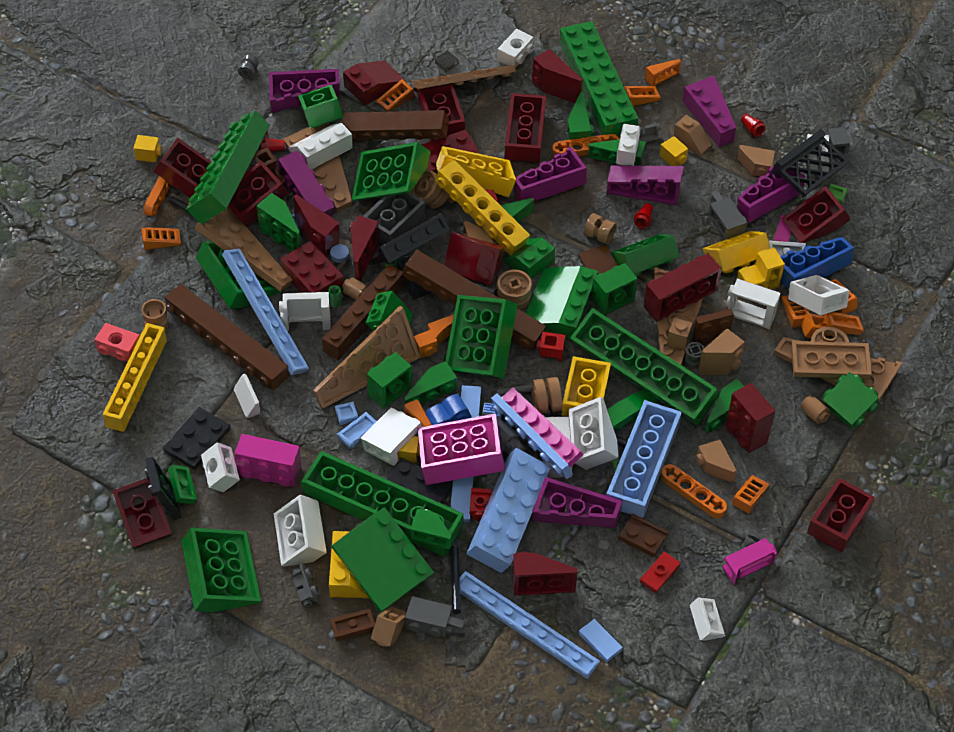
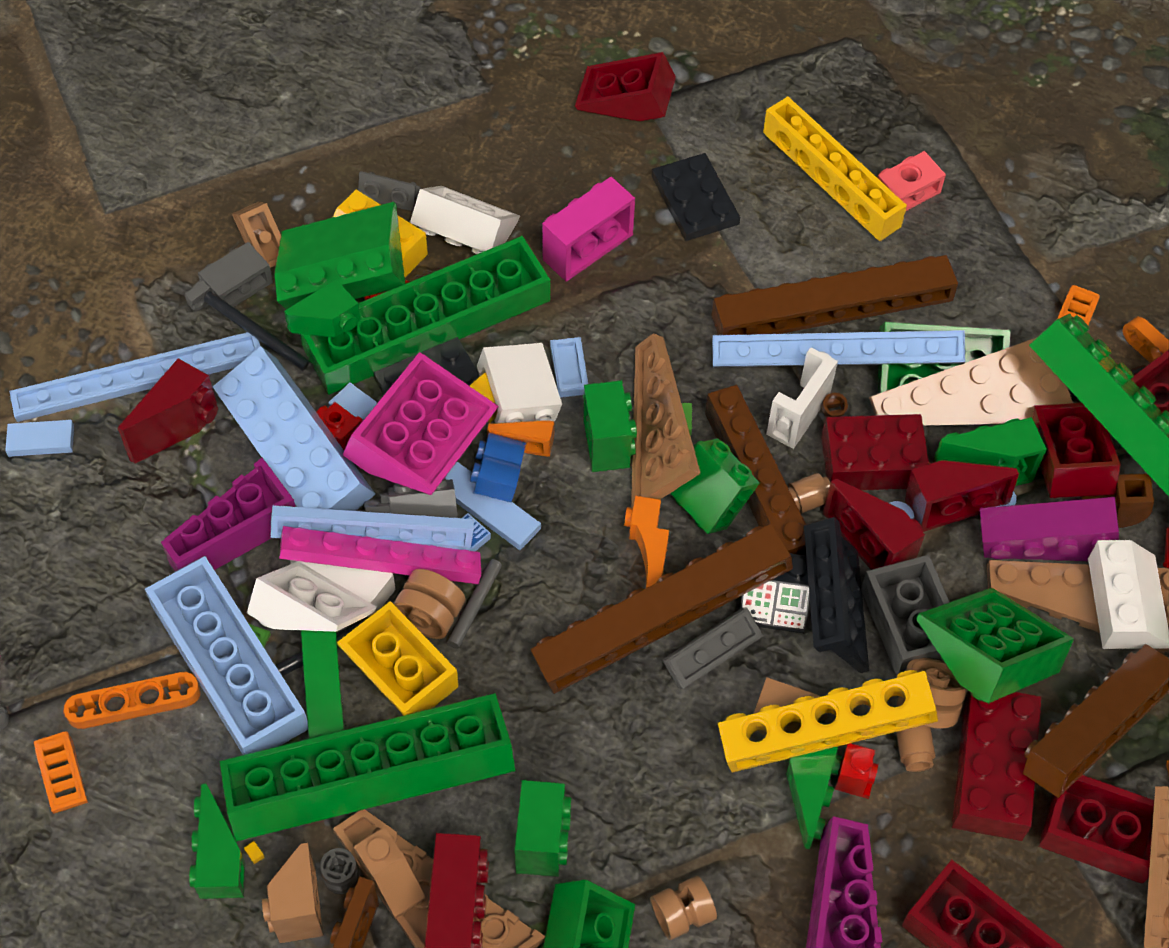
camera: 125 degrees right, 5 degrees up
medium nougat wheel [141,299,169,331] -> none
black plate [144,457,182,520] -> none
green plate [168,465,197,504] -> none
green slope [181,528,261,612] -> none
white brick [201,443,240,492] -> none
white slope [234,374,260,418] -> none
green piece [328,285,342,307] -> none
reddish brown plate [330,608,375,641] -> none
light blue tile [335,401,358,425] -> none
green slope [404,361,457,405] -> none
yellow wedge [436,146,516,197] -> none
dark red slope [444,232,505,285] -> none
green slope [445,295,518,379] -> none
medium nougat wheel [497,270,532,310] -> none
green slope [503,238,555,279] -> none
green slope [526,266,598,340] -> none
red brick [536,332,565,361] -> none
reddish brown piece [578,245,618,274] -> none
reddish brown plate [618,514,668,557] -> none
red plate [640,551,681,594] -> none
medium nougat slope [695,440,737,482] -> none
dark red brick [725,383,775,453] -> none

